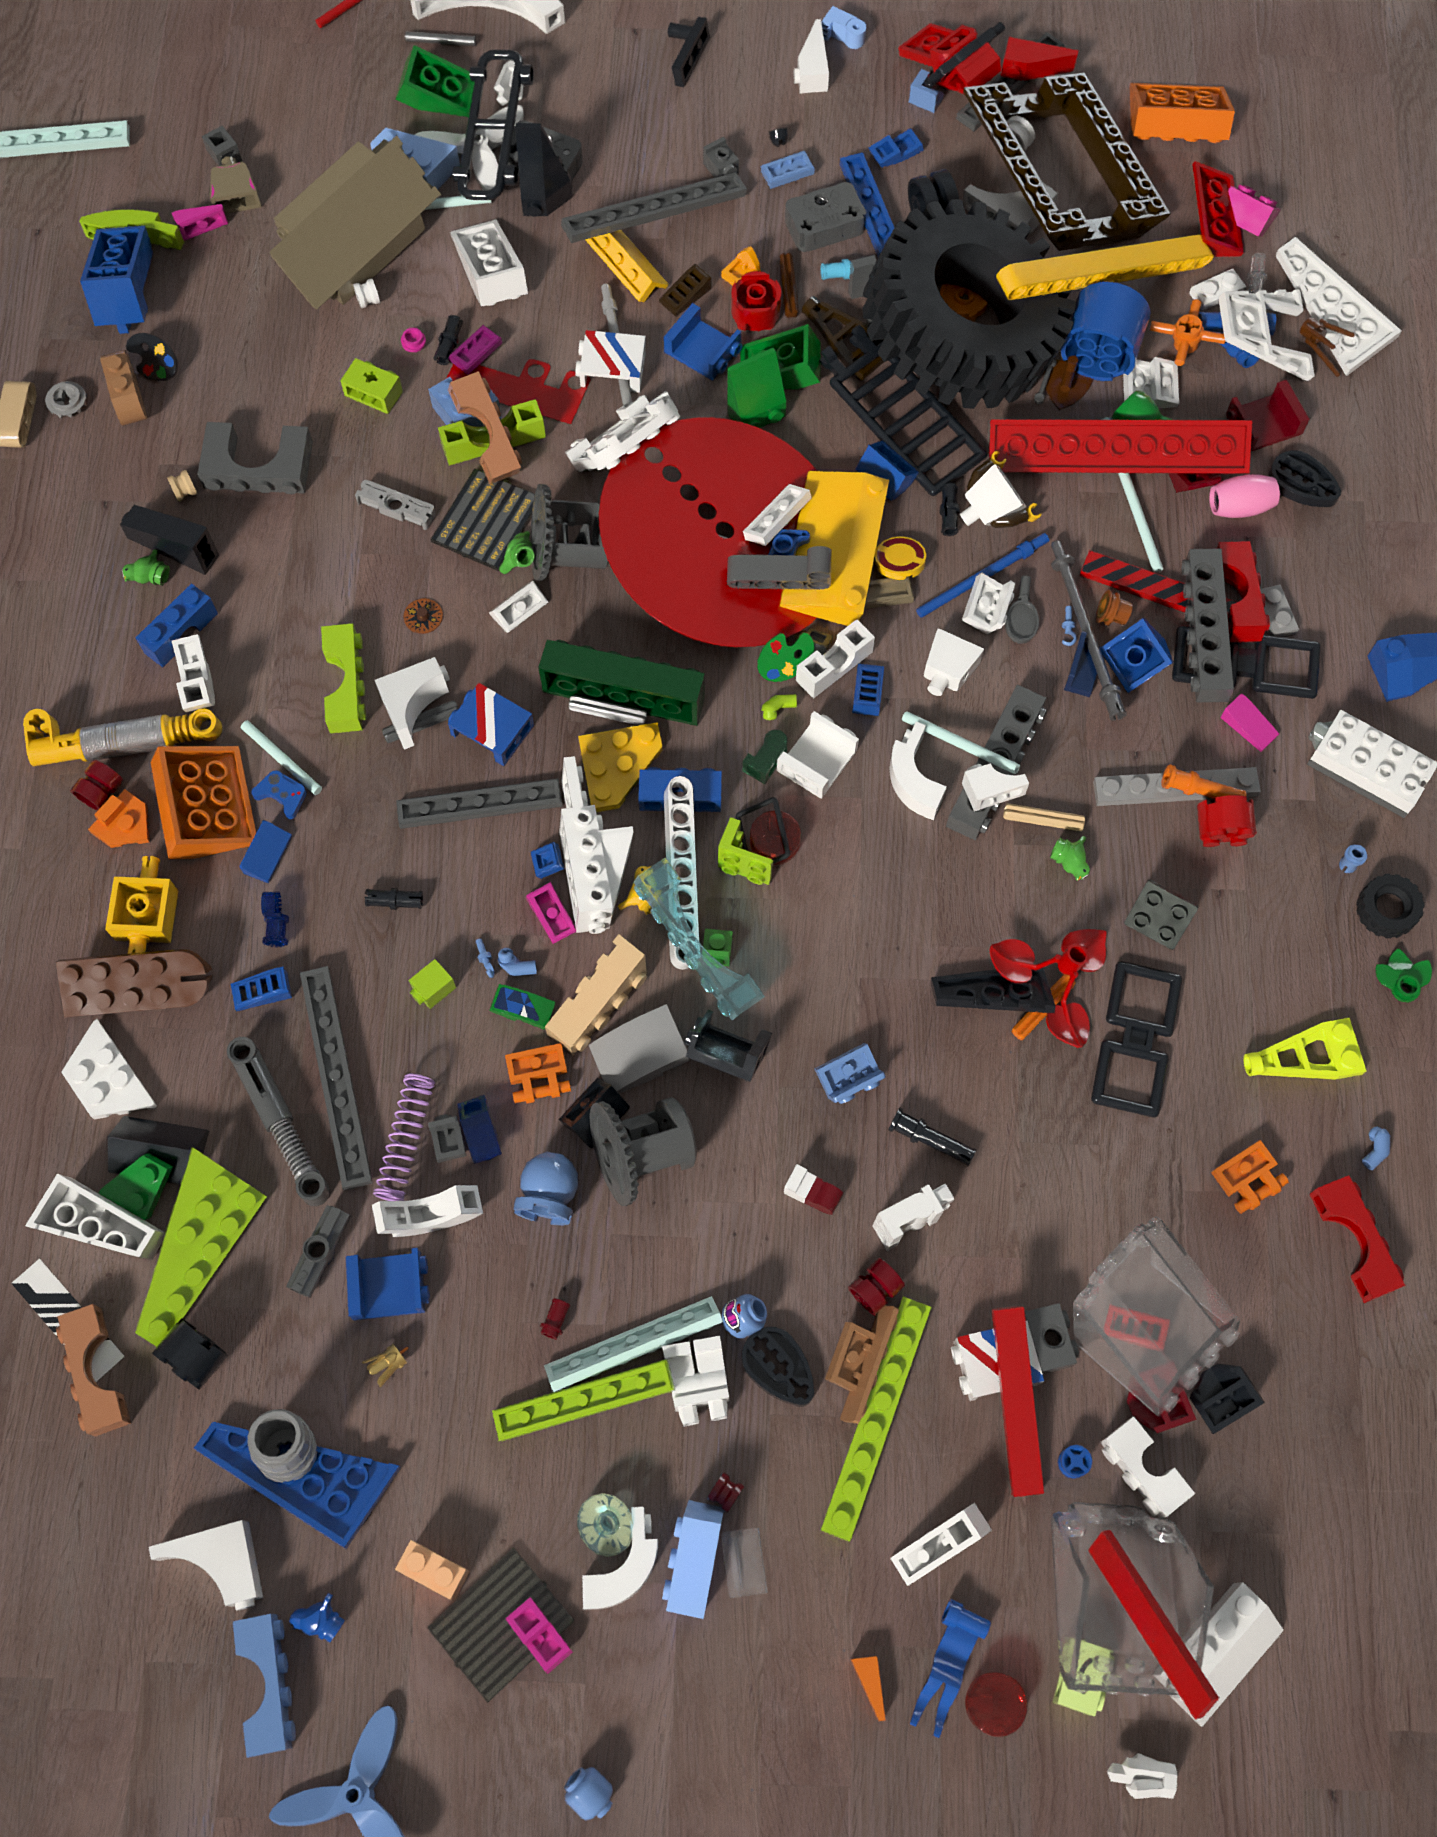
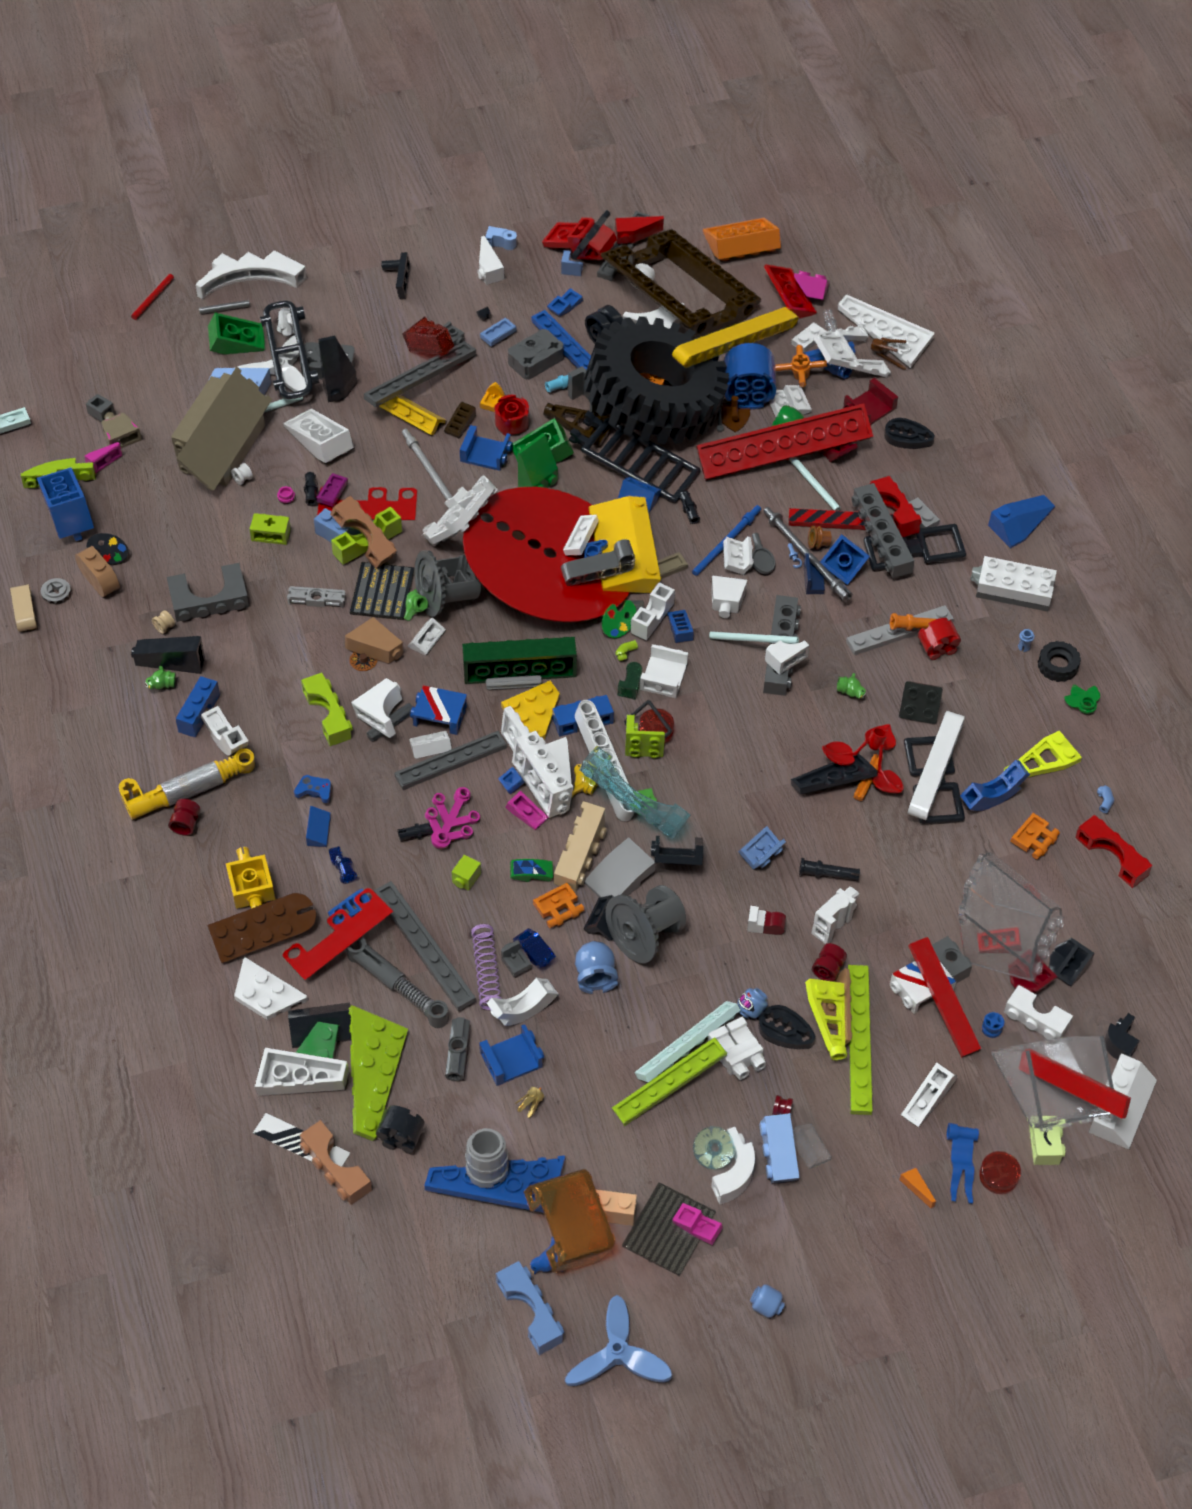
camera: 20 degrees left, 15 degrees down
orange plate [88,789,150,848] -> none
white arch [149,1520,263,1611] -> none
orange slope [150,746,256,859] -> none
light aqua bar [241,720,322,795] -> none
medium blue hand [476,938,495,978] -> none
medium blue arm [498,948,537,976] -> none
dark red pin [540,1298,571,1340] -> none
panel [576,330,646,393] -> none
reddish brown axle [780,253,799,318] -> none
yellow tile [874,536,927,580] -> none
white arch [890,722,947,820] -> none
white torso [960,451,1042,528] -> none
tan axle [1003,803,1085,831] -> none
white rock [1107,1753,1177,1799] -> none
bright pink piece [1209,474,1280,518] -> none
dark pink slope [1220,693,1279,752] -> none
none -> red piece [282,888,394,980]
none -> medium nougat slope [345,617,403,664]
none -> clear red wedge [402,317,454,356]
none -> white slope [409,731,451,758]
none -> dark pink plant [425,787,480,849]
none -> clear orange windscreen [523,1169,615,1272]
none -> neon yellow plate [805,979,847,1060]
none -> white beam [908,711,965,820]
none -> blue arch [960,760,1030,811]
none -> black brick [1104,1013,1140,1060]

